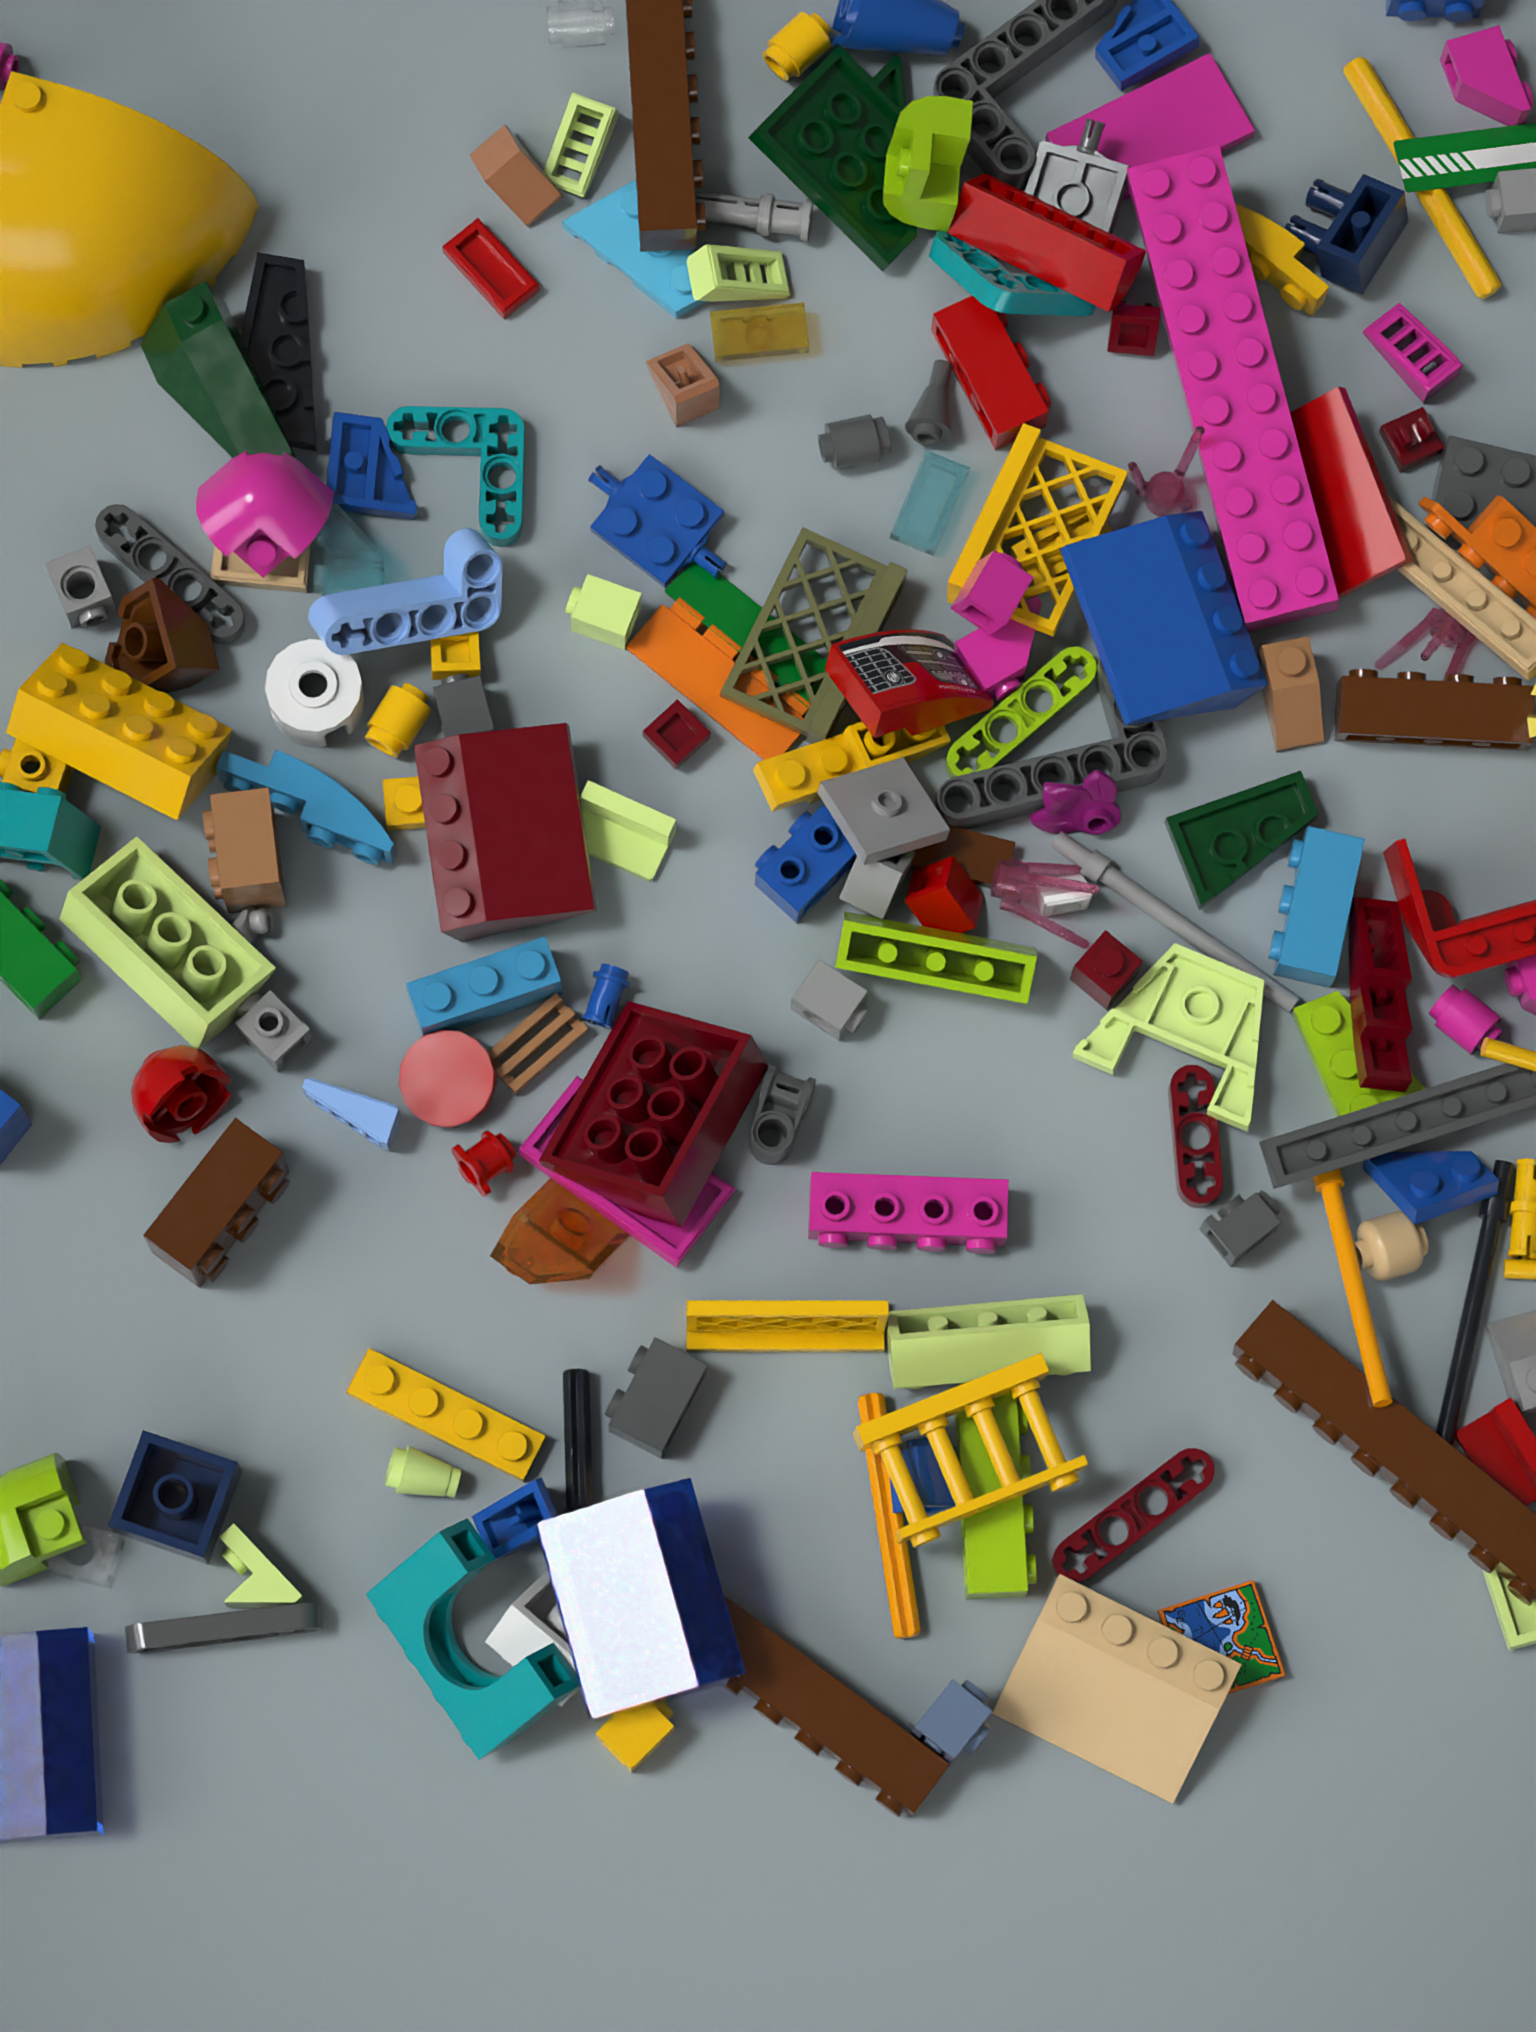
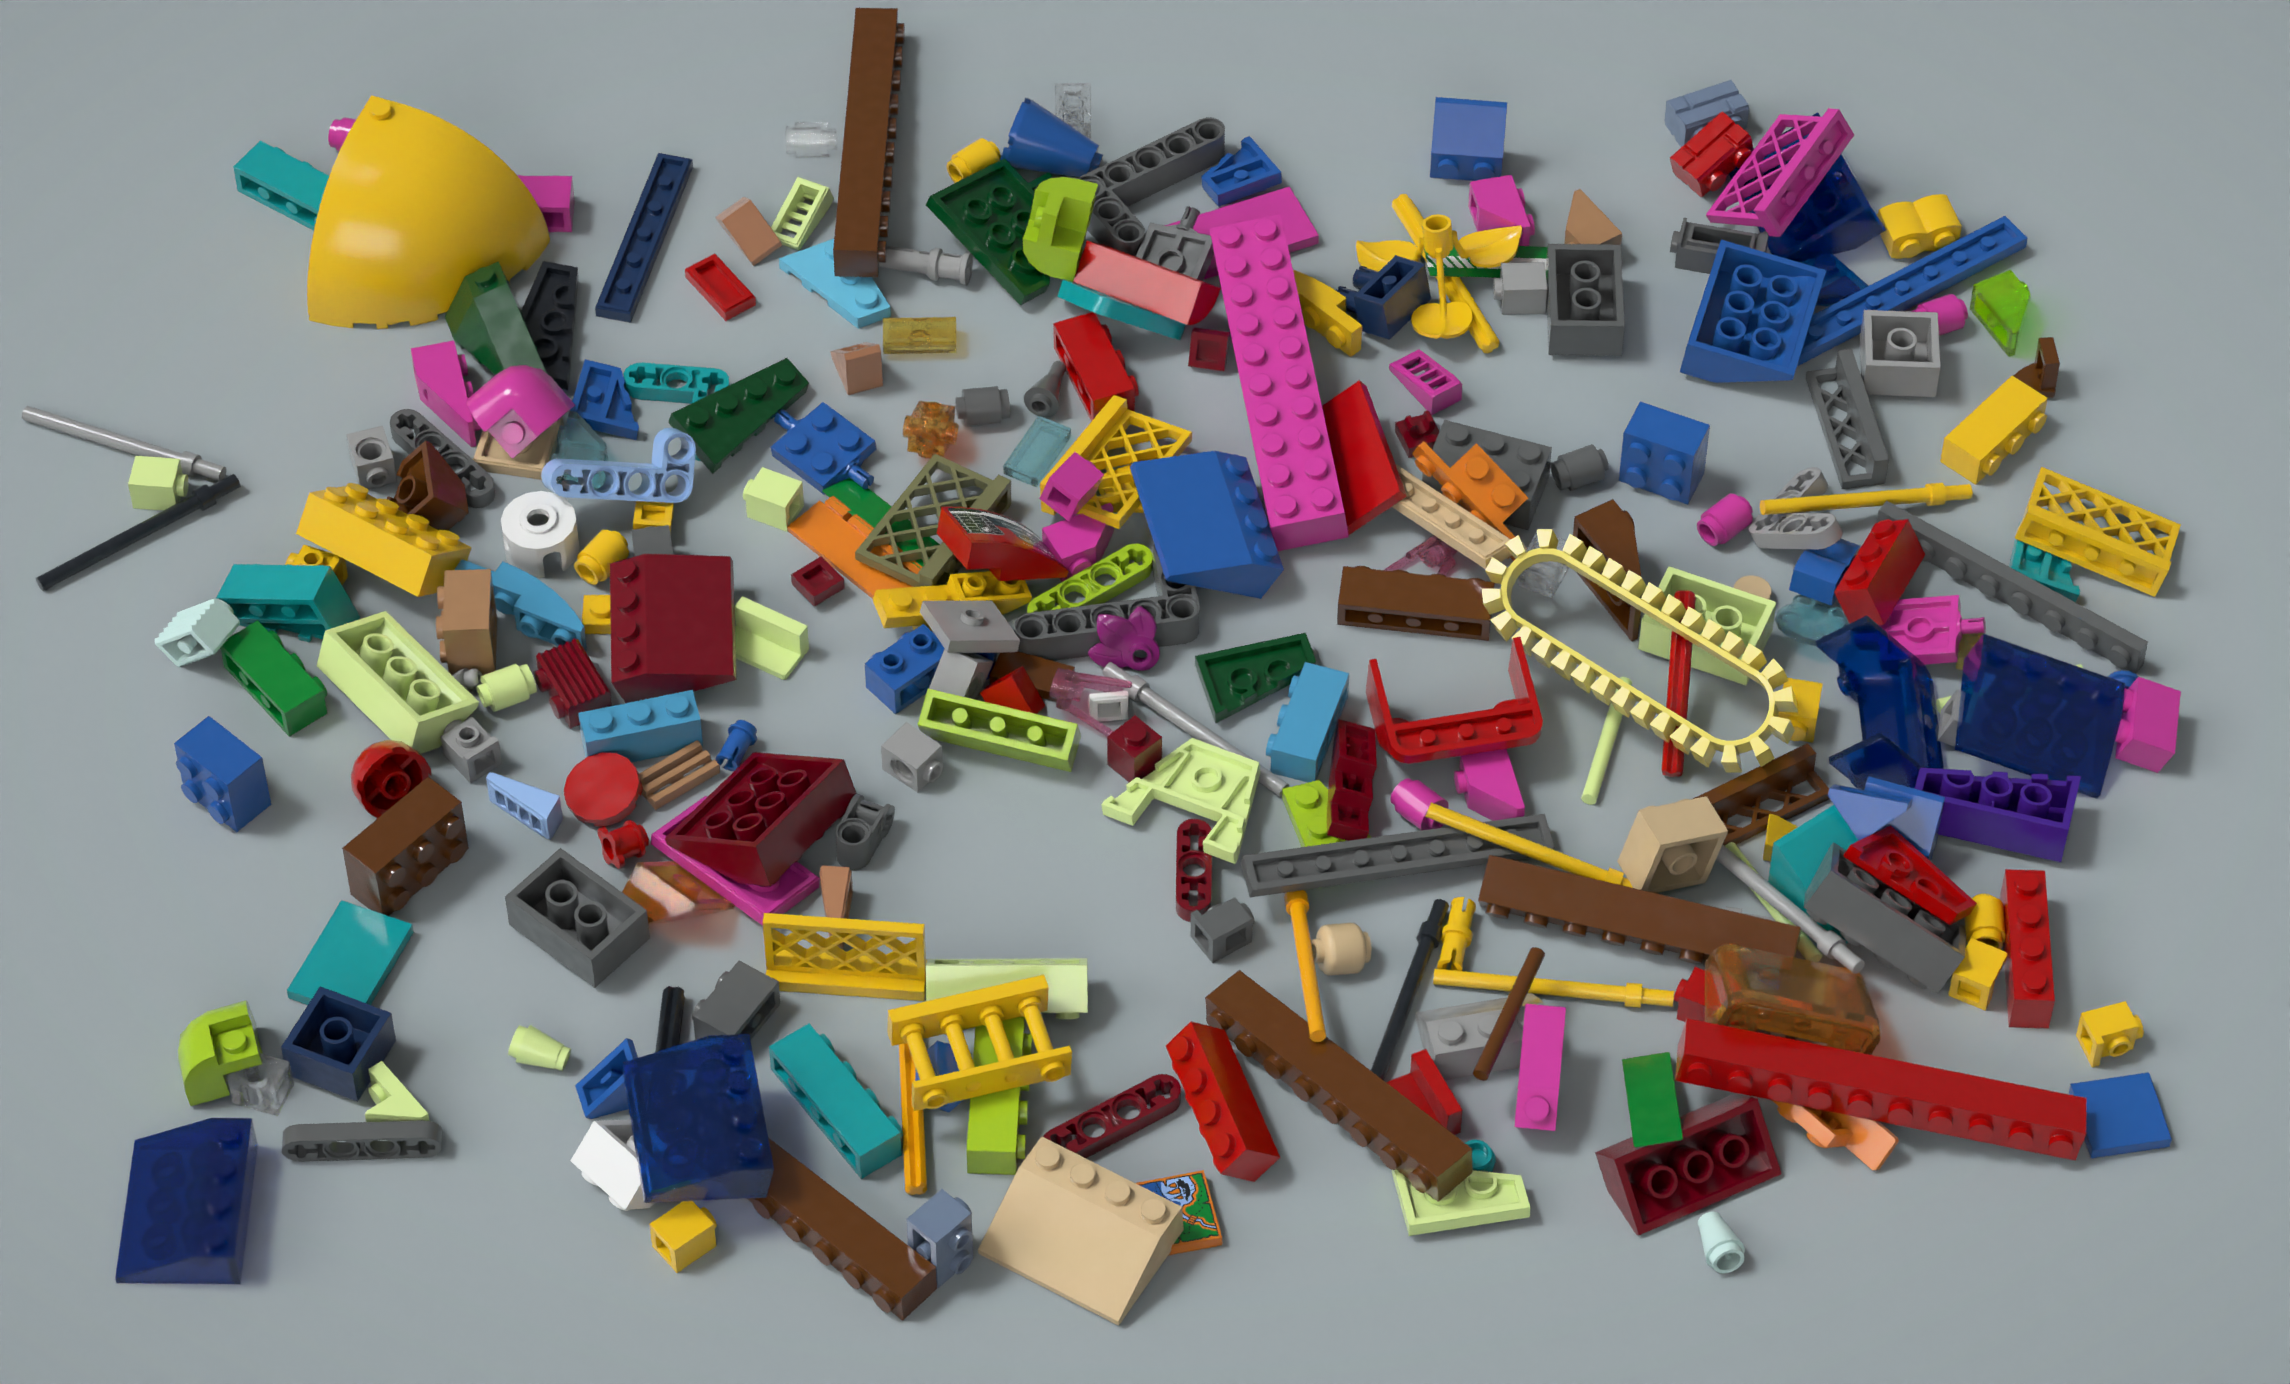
camera: 10 degrees right, 25 degrees down
yellow plate [346,1348,546,1483] -> none
teal arch [366,1518,582,1760] -> none
yellowish green slope [687,244,790,302] -> none
dark pink brick [808,1172,1009,1254] -> none
clear pink plant [1128,426,1205,516] -> none
medium nougat slope [1257,636,1324,752] -> none
blue wing [1363,1151,1499,1225] -> none
none -> teal tile [287,900,414,1005]
none -> dark pink slope [410,340,481,447]
none -> yellowish green brick [476,663,537,712]
none -> dark grey brick [505,848,650,988]
none -> dark pink slope [517,175,575,232]
none -> dark red brick [533,638,612,729]
none -> dark blue tile [595,153,693,323]
none -> dark green wing [668,358,809,474]
none -> teal brick [769,1023,903,1179]
none -> nougat slope [819,865,853,950]
none -> clear orange brick [903,401,959,458]
none -> red brick [1166,1021,1281,1182]
none -> yellow plant [1356,214,1522,339]

